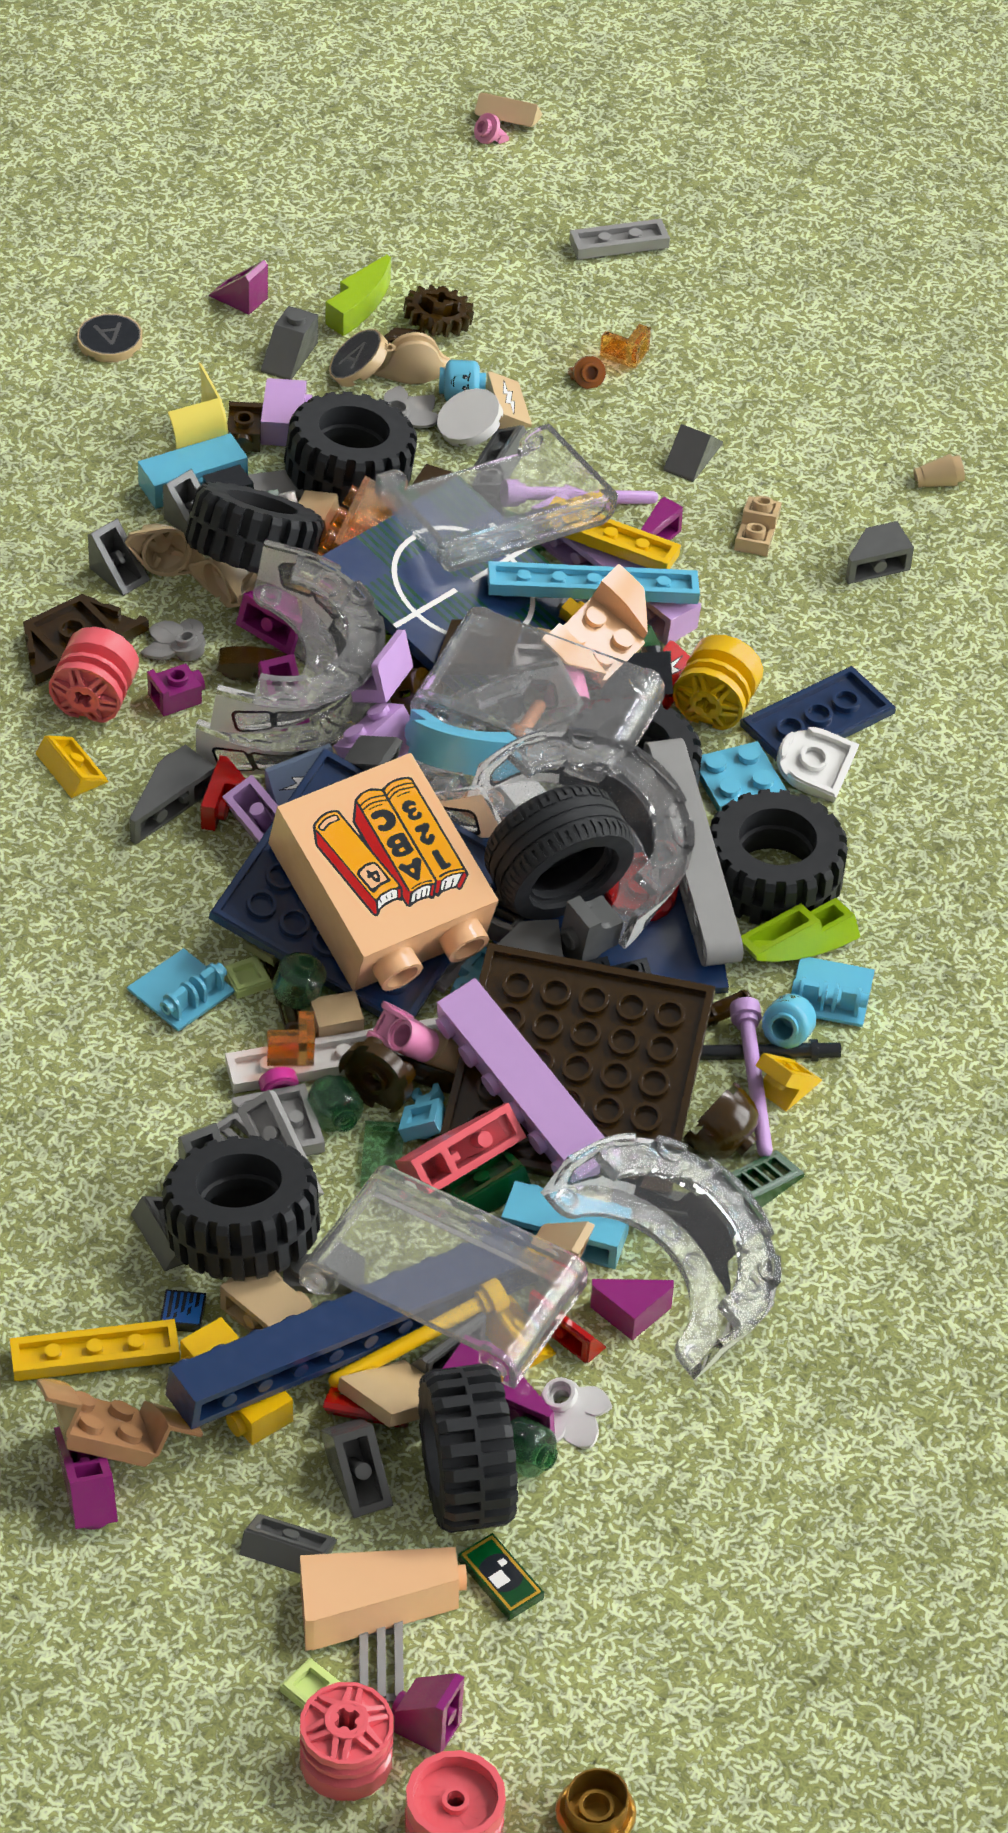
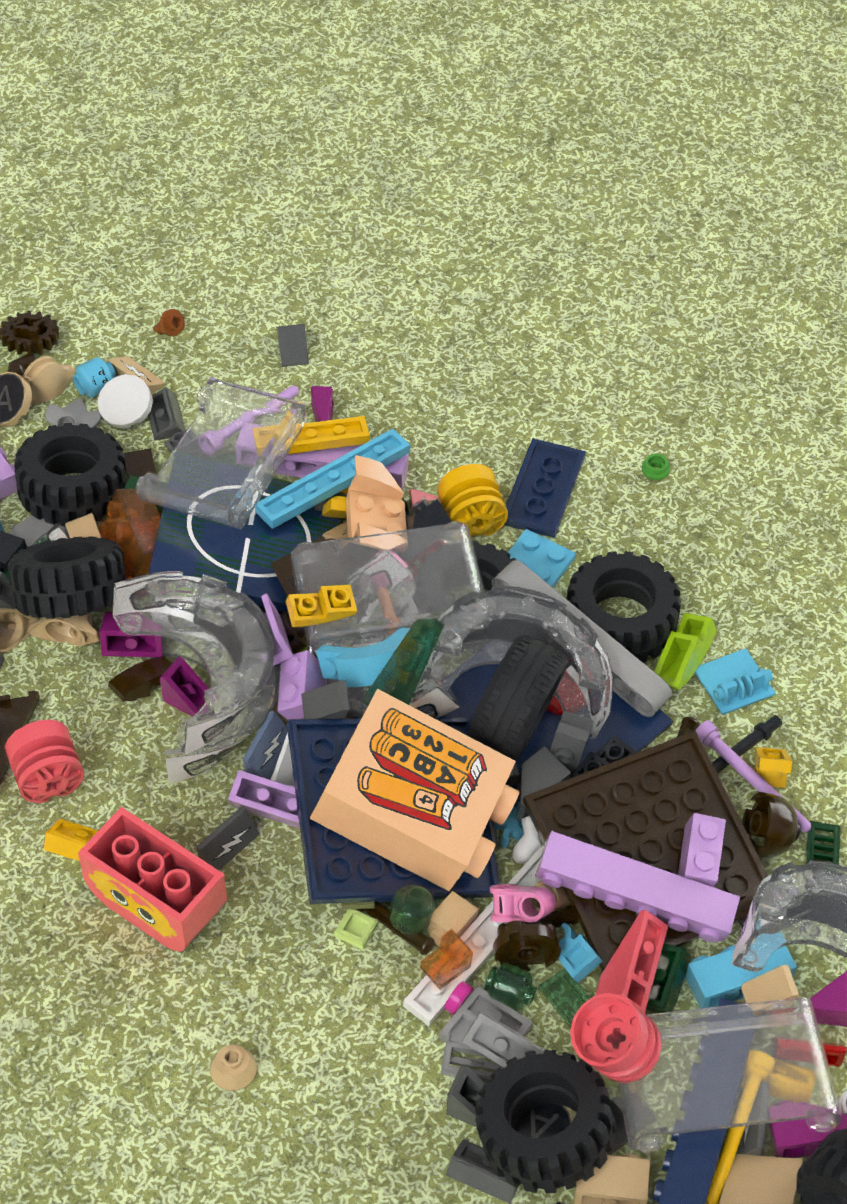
camera: 35 degrees left, 5 degrees up
medium azure hinge [127,948,235,1032] -> none
dark grey slope [130,744,215,845] -> none
light grey plate [140,618,206,661] -> none
magenta brick [147,663,205,717] -> none
red slope [200,755,246,831] -> none
light grey plate [569,219,670,260] -> none
clear orange panel [600,324,651,369] -> none
tan slope [734,496,782,557] -> none
medium azure head [762,994,816,1049] -> none
white tile [777,727,859,802] -> none
dark grey slope [845,521,914,584] -> none
tan cone [913,454,965,488] -> none
none -> coral brick [78,807,227,952]
none -> dark grey slope [197,807,259,871]
none -> tan cone [210,1045,257,1091]
none -> yellow slope [286,585,357,627]
none -> clear green wing [361,619,444,706]
none -> coral wheel [570,993,662,1083]
none -> bright green plate [642,454,670,480]
none -> lavender brick [678,813,726,887]

